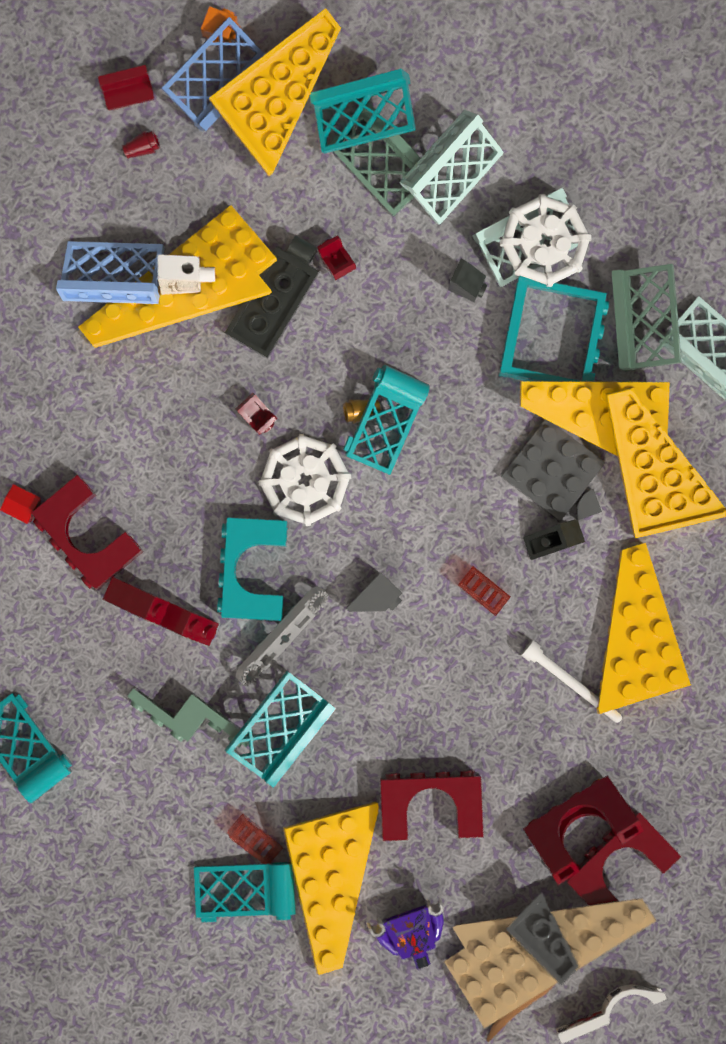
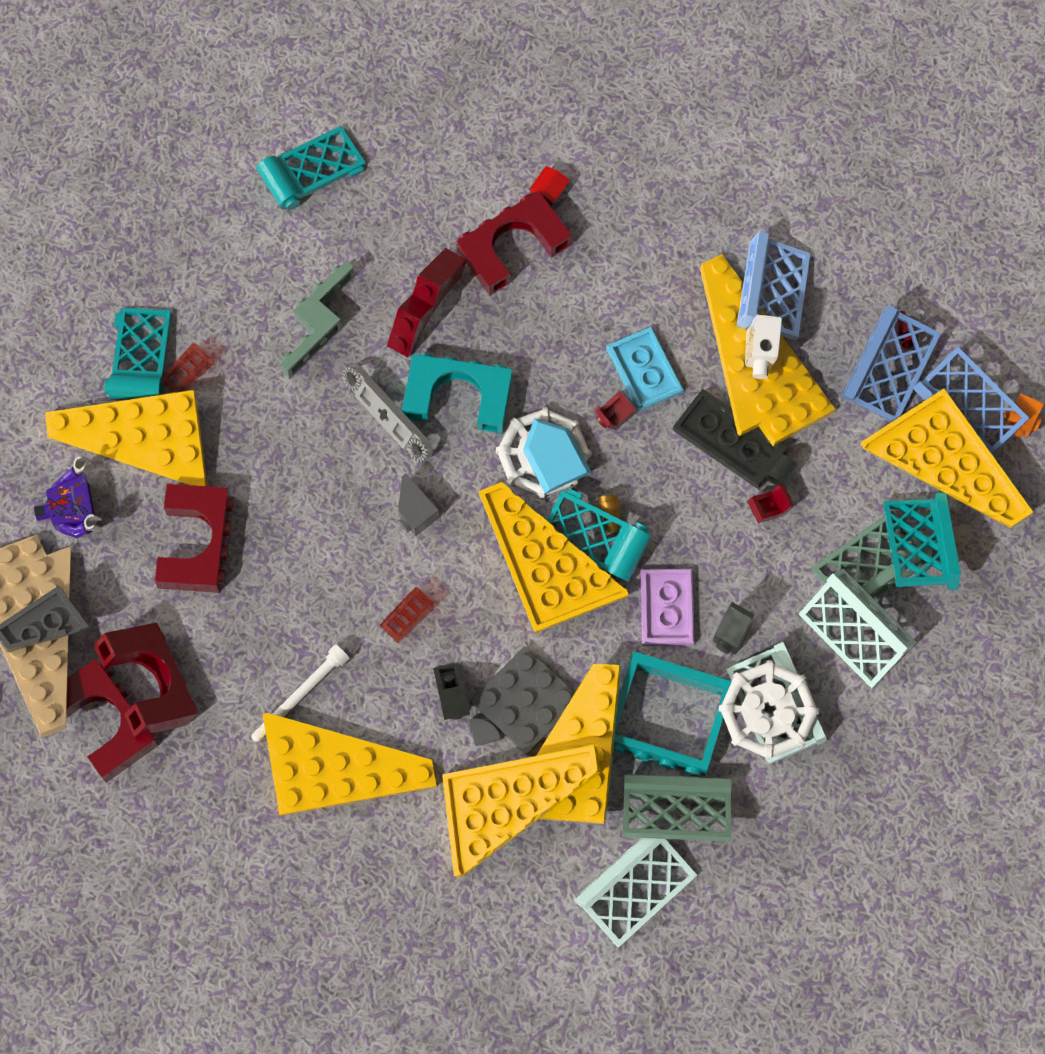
camera: 100 degrees right, 15 degrees down
dark red panel [98,65,154,111] -> none
fence [225,671,336,788] -> none
none -> yellow wing [478,482,629,634]
none -> medium azure tile [523,418,591,494]
none -> medium azure tile [606,326,684,412]
none -> lavender tile [640,569,694,646]
none -> medium blue fence [840,305,941,422]

